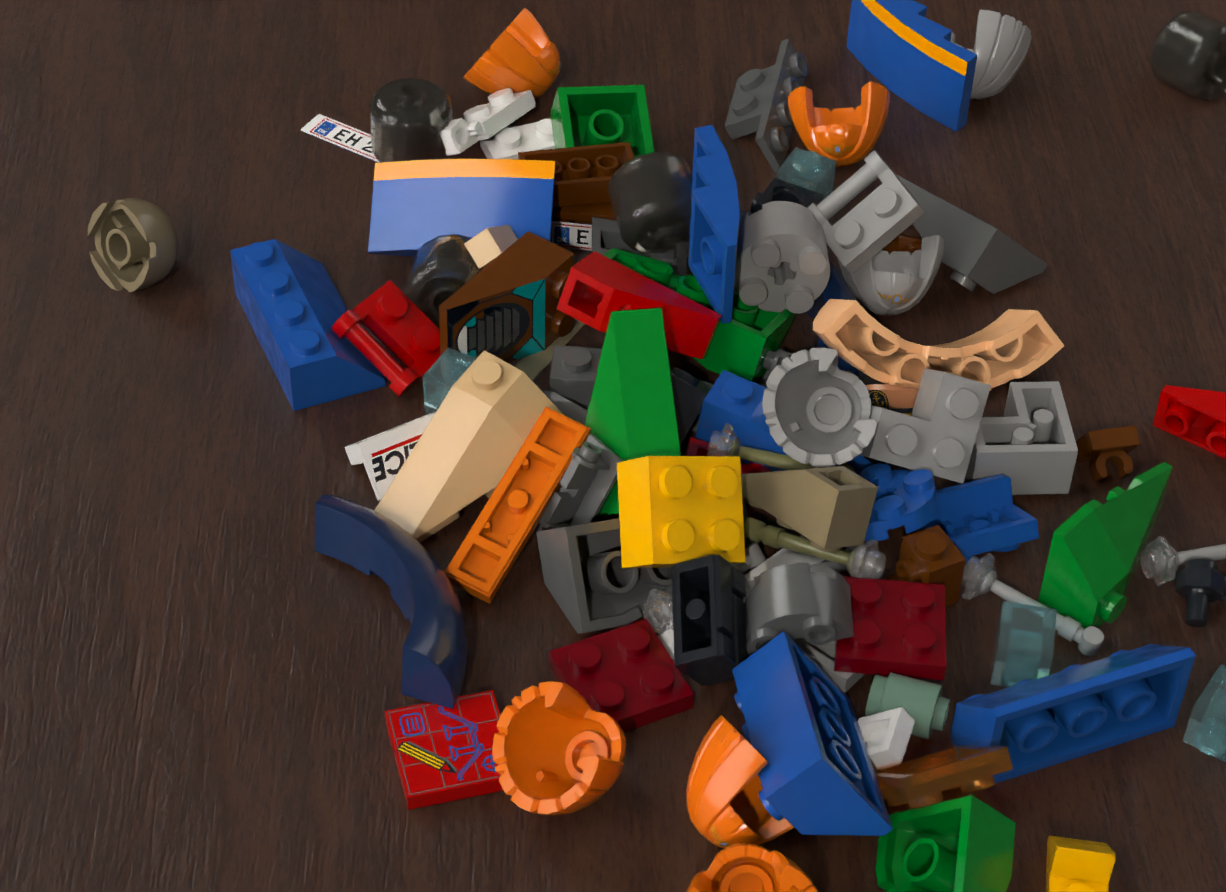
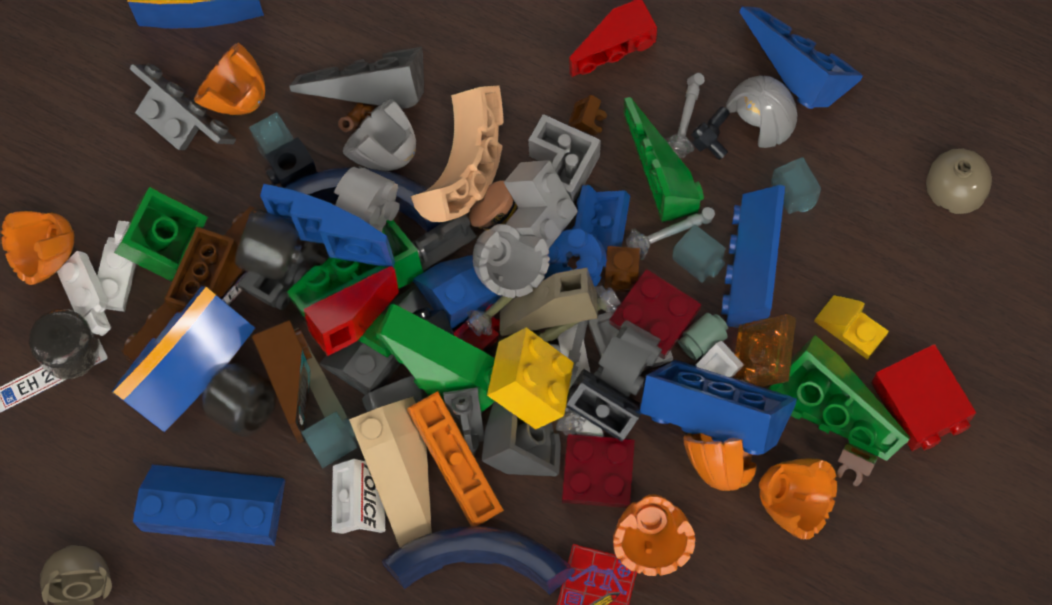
camera: 55 degrees left, 25 degrees up
red plate [331,280,441,398] -> none
tan piece [464,225,518,269] -> none
light grey plate [807,150,925,274] -> none

